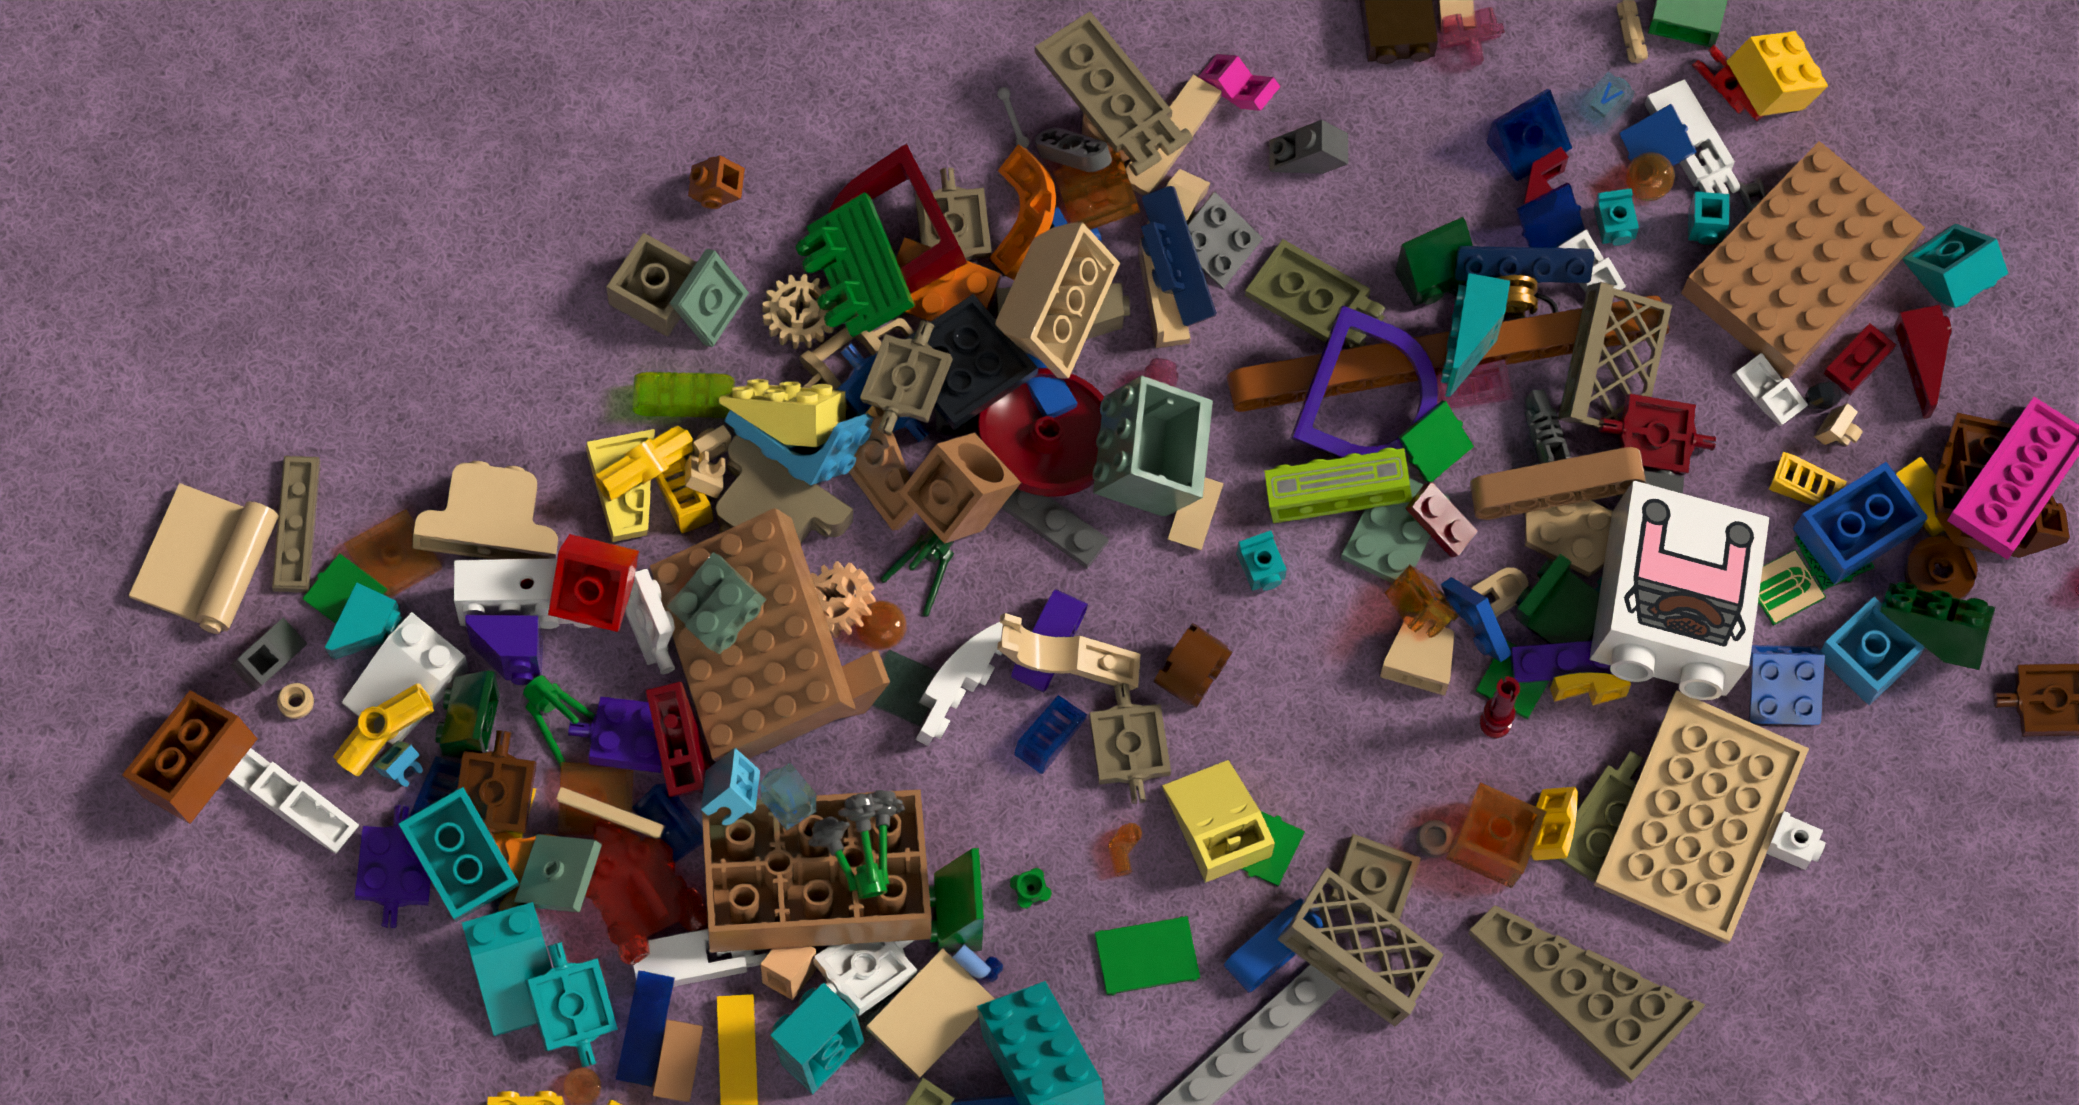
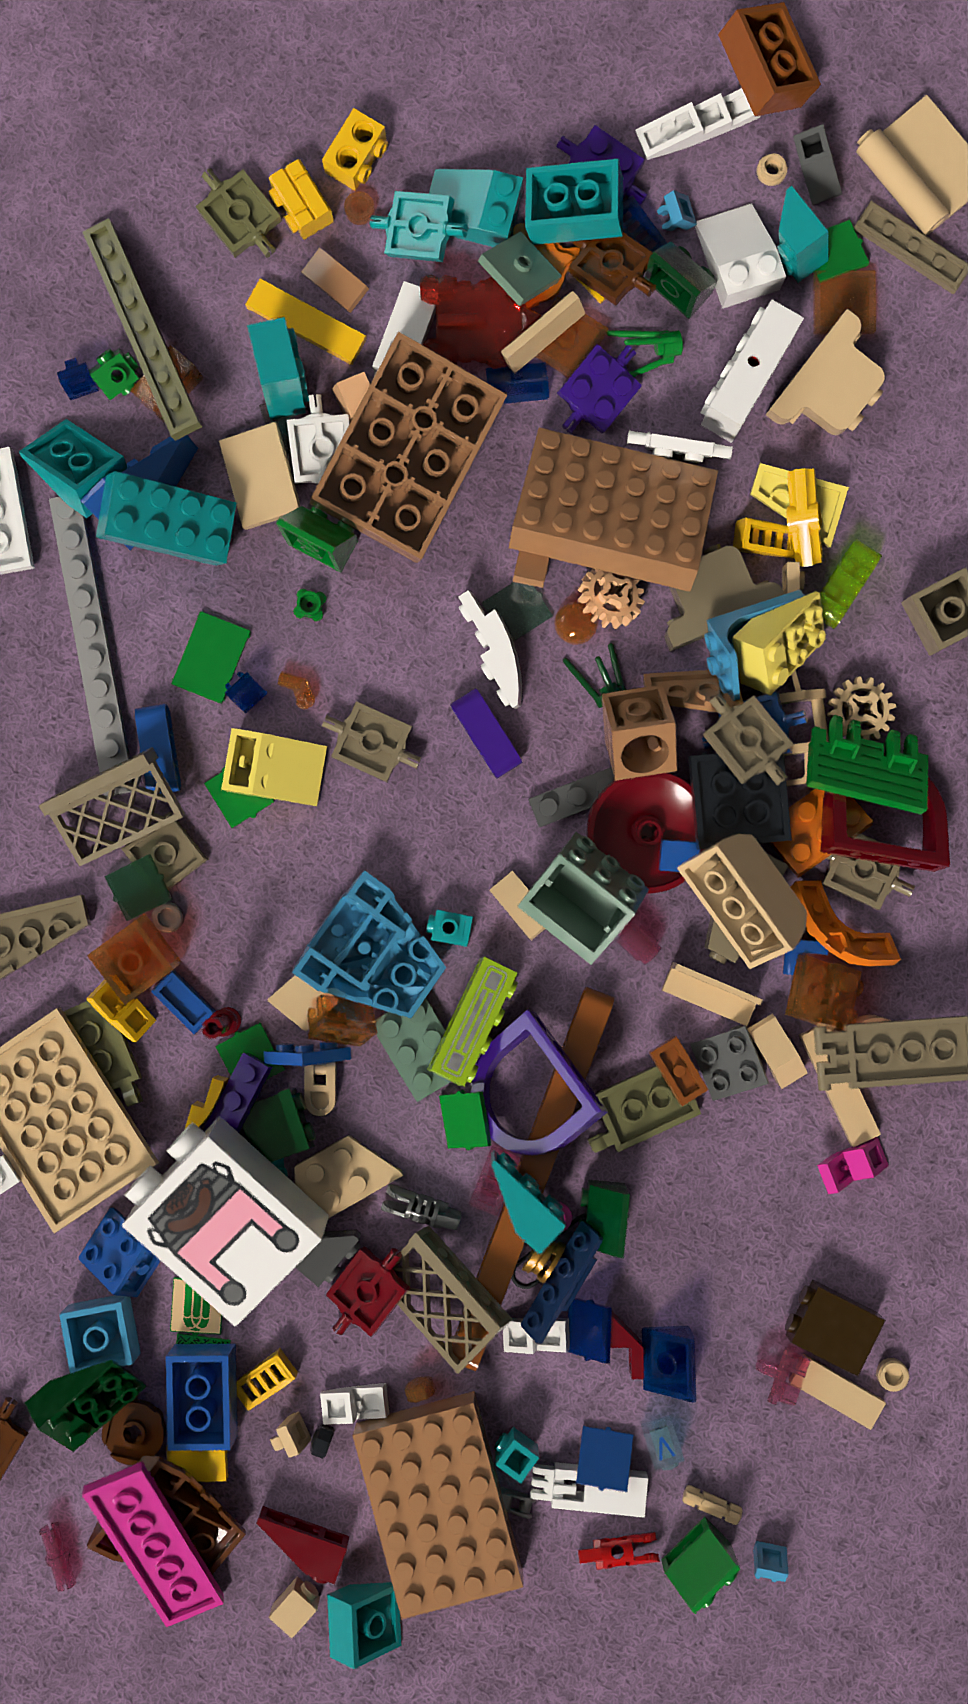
camera: 130 degrees right, 20 degrees up
yellow piece [333,683,434,776] -> none
dark purple slope [465,615,543,685] -> none
red slope [548,534,639,632] -> none
clear blue plate [615,970,675,1087] -> none
dark red slope [646,682,709,797] -> none
sand green plate [667,552,767,654] -> none
sand green plate [670,249,749,347] -> none
tan tile [685,451,725,498] -> none
medium azure hinge [701,748,760,825] -> none
clear light blue brick [760,763,816,830] -> none
plant [808,790,904,899] -> none
medium blue arm [952,944,1004,983] -> none
light grey hinge [997,87,1029,149] -> none
tan piece [997,613,1141,690] -> none
clear blue slope [1014,695,1087,774] -> none
dark grey beam [1035,128,1112,172] -> none
dark blue bracket [1141,186,1217,326] -> none
reddish brown brick [1153,623,1233,708] -> none
dark grey slope [1269,120,1348,174] -> none
plate [1405,482,1478,558] -> none
medium nougat beam [1470,447,1646,520] -> none
teal brick [1593,188,1639,246] -> none
clear orange piece [1626,152,1675,201] -> none
yellow brick [1727,31,1828,116] -> none
dark red plate [1824,323,1897,396] -> none
none -> clear green piece [104,854,172,921]
none -> blue tile [151,969,216,1034]
none -> clear blue tile [225,672,267,714]
none -> tan brick [269,1576,320,1639]
none -> dark azure wedge [291,870,446,1018]
none -> clear orange tile [404,1376,436,1403]
none -> dark orange plate [649,1036,708,1106]

